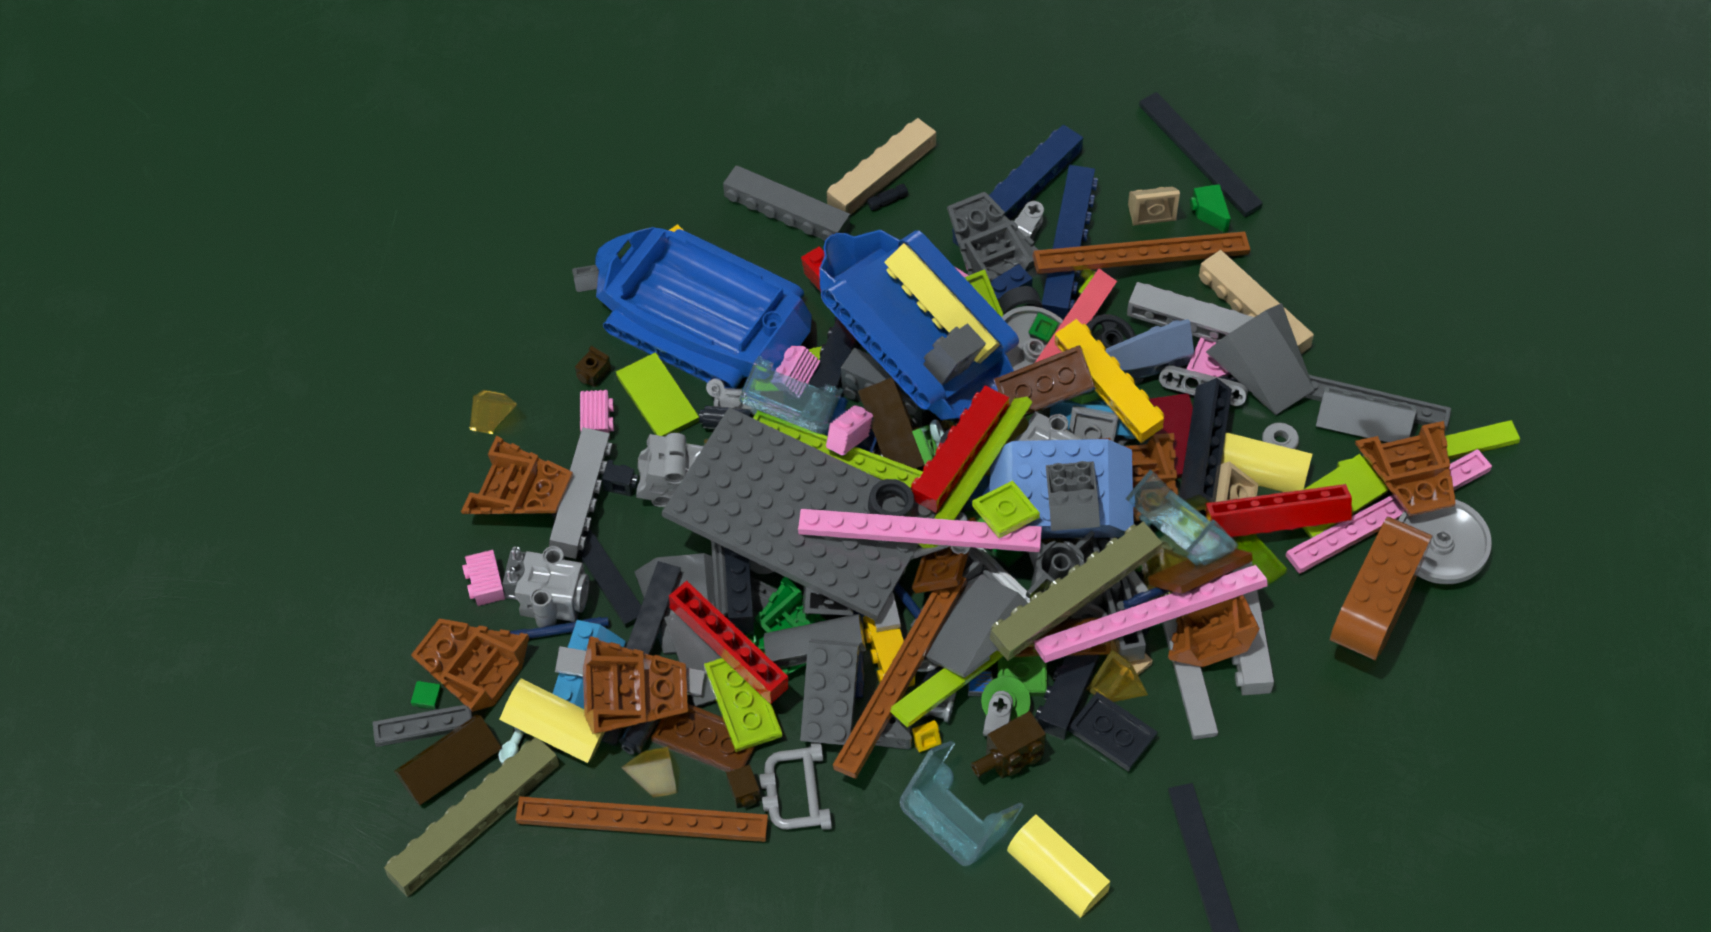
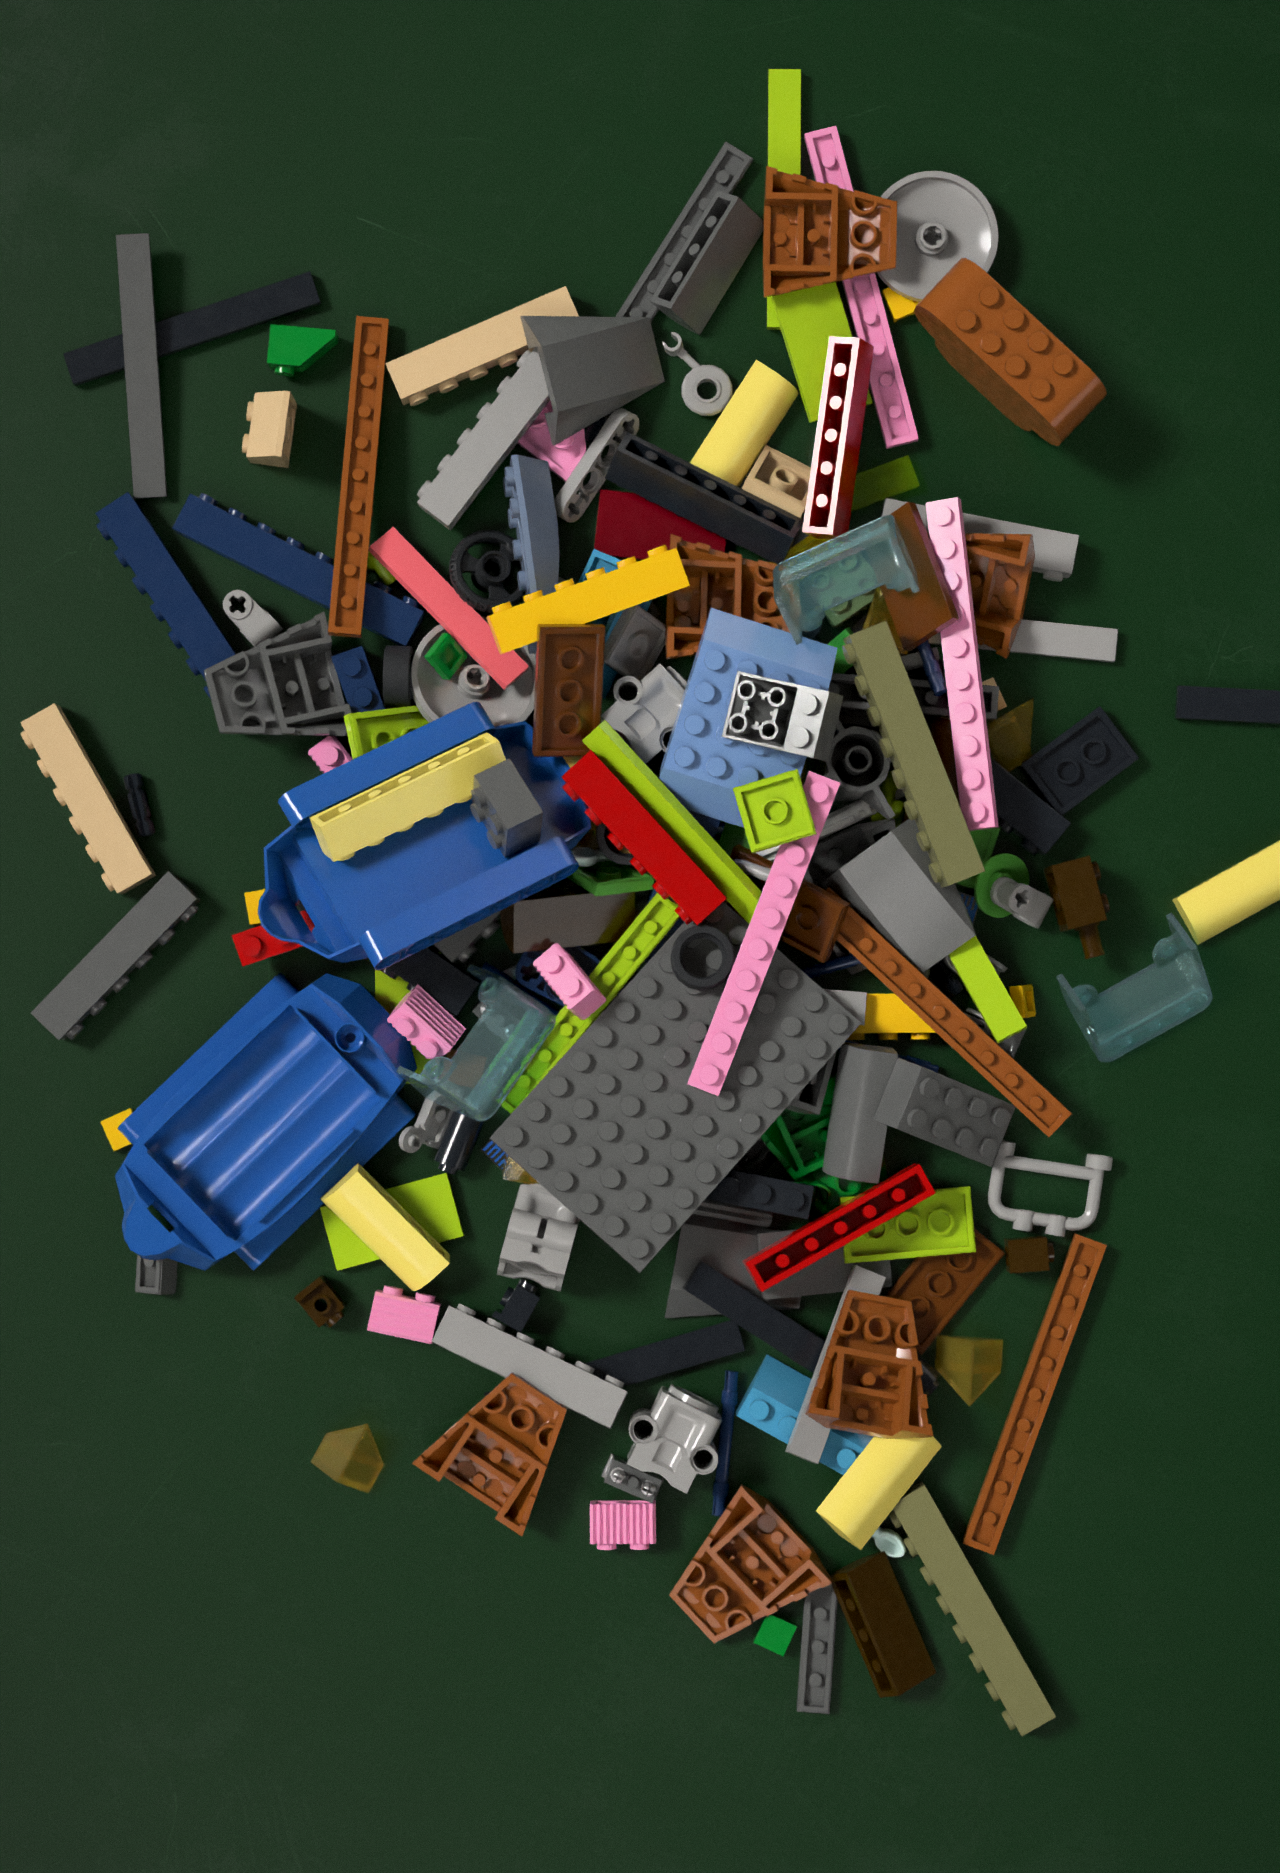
camera: 75 degrees left, 30 degrees up
none -> dark grey tile [116,233,168,499]
none -> light yellow brick [320,1163,450,1291]
none -> light grey hand [662,332,700,369]

